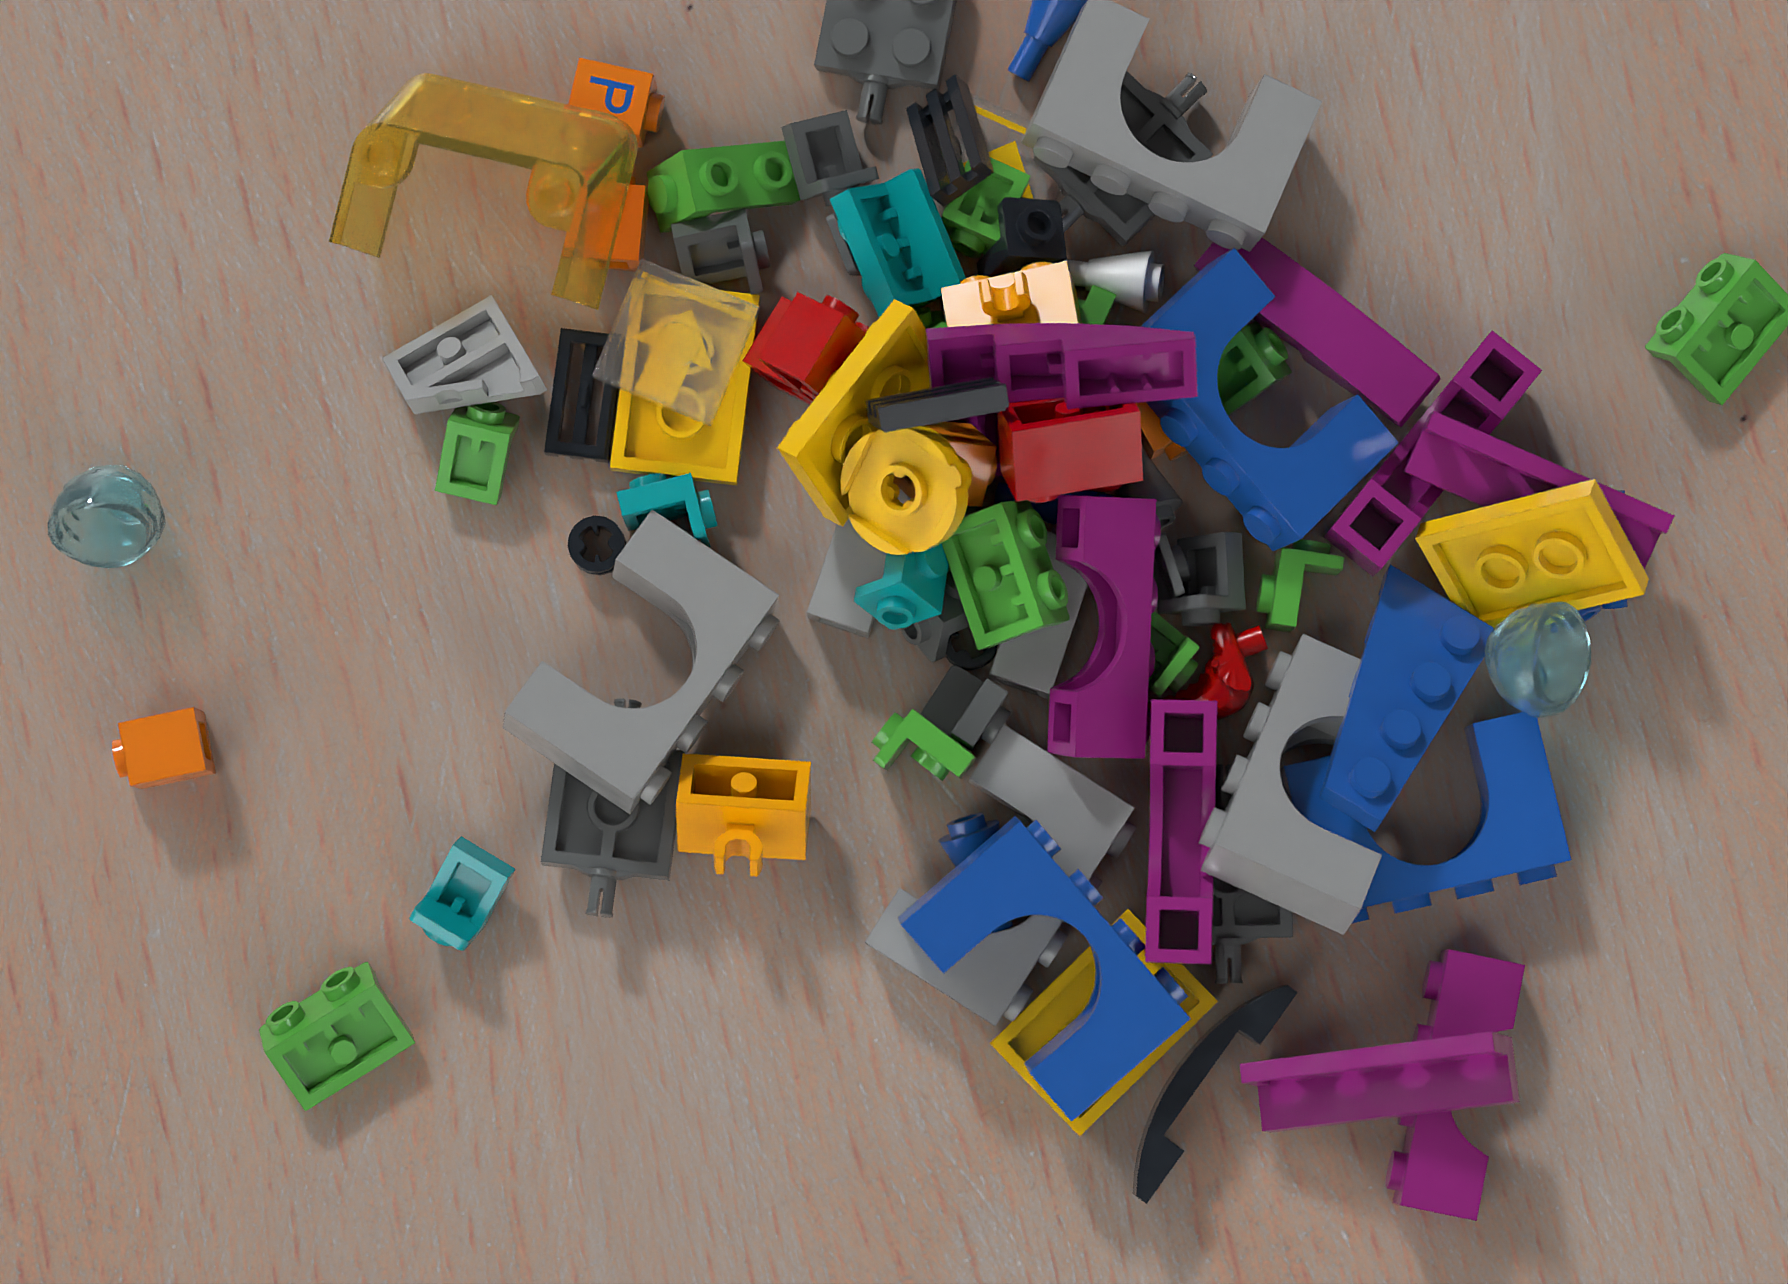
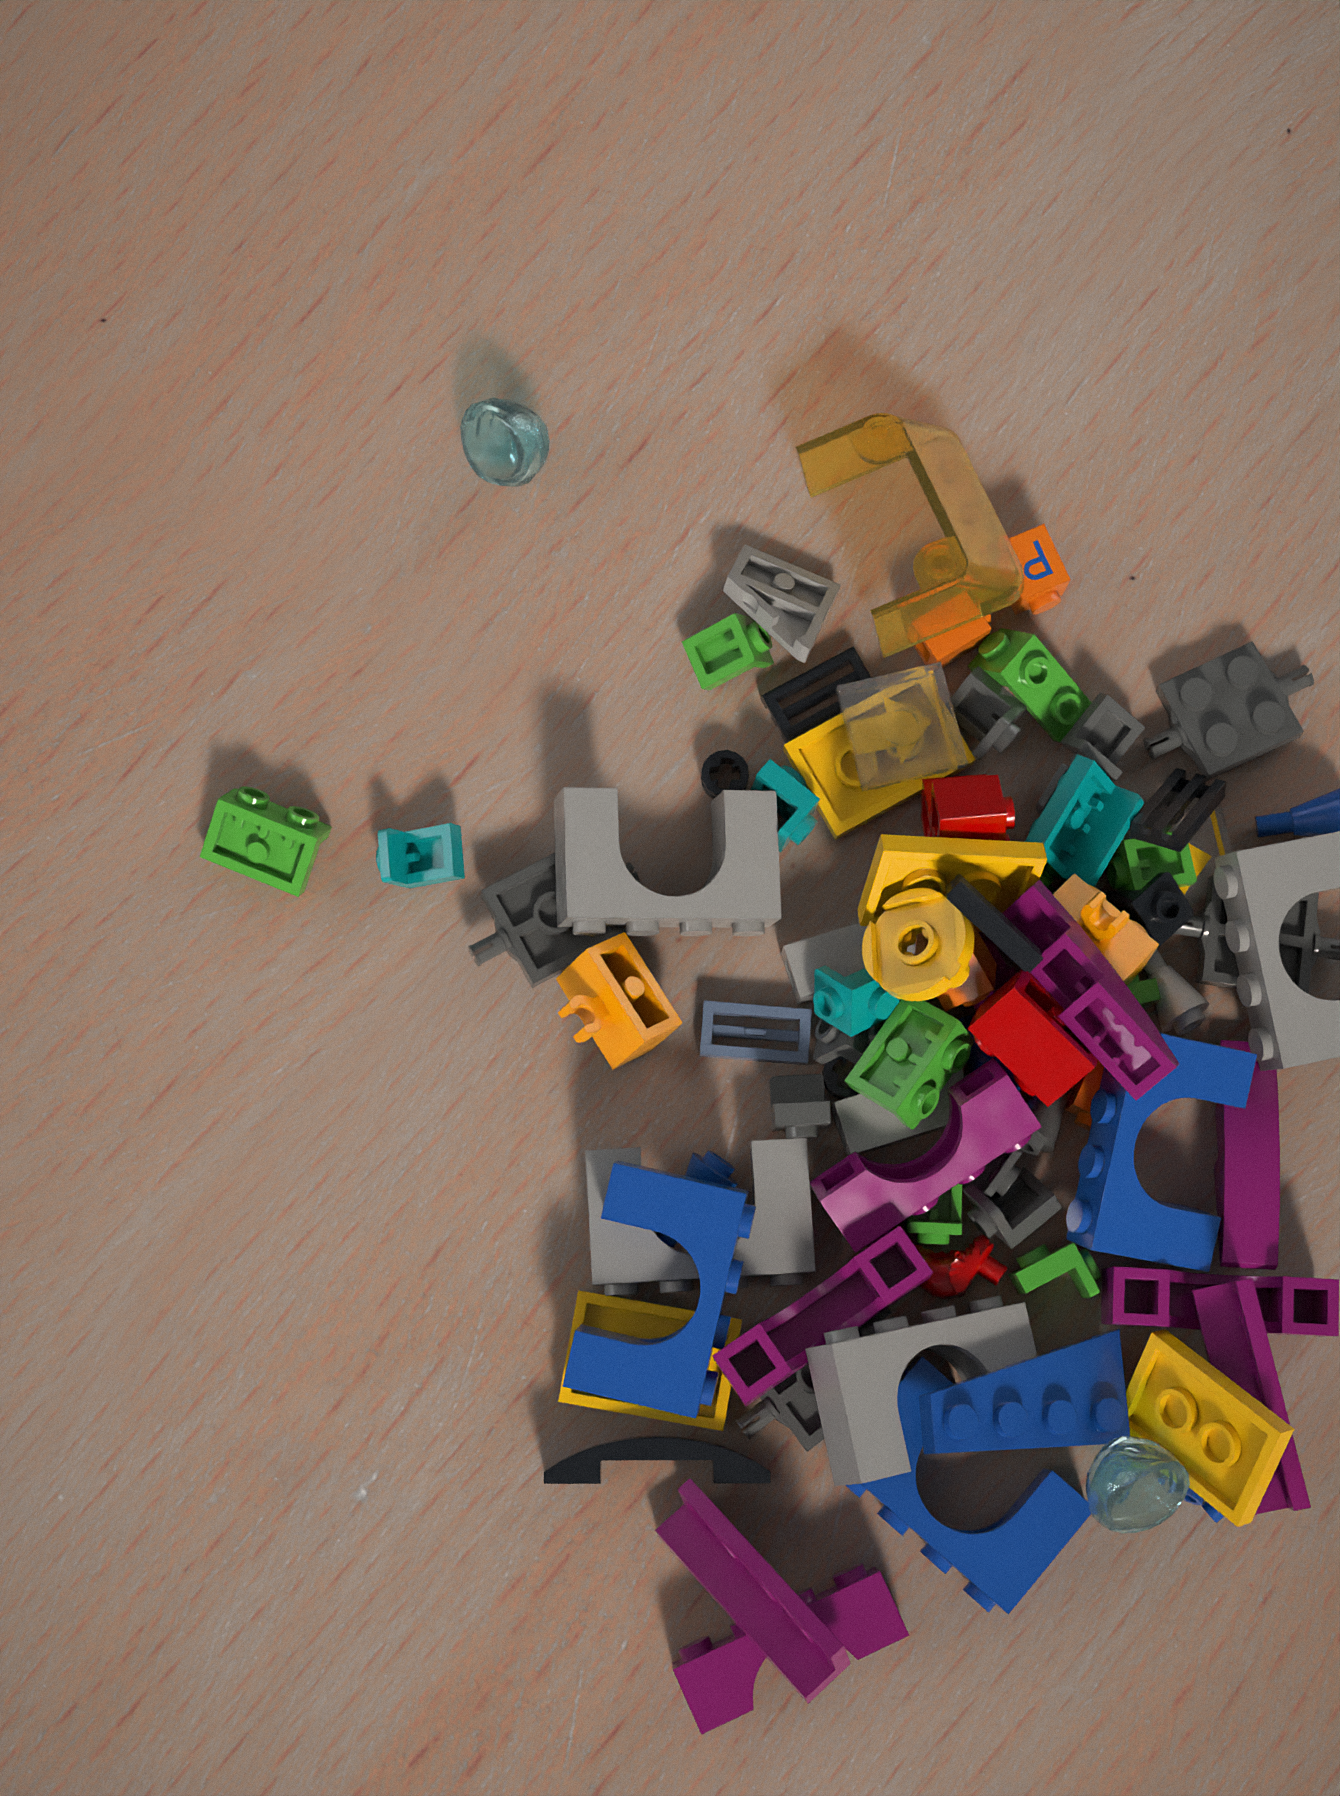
camera: 50 degrees right, 5 degrees down
orange brick [112,707,216,789] -> none
bright green bracket [871,708,976,781] -> none
bright green bracket [1217,322,1292,416] -> none
none -> sand blue tile [699,1000,812,1065]

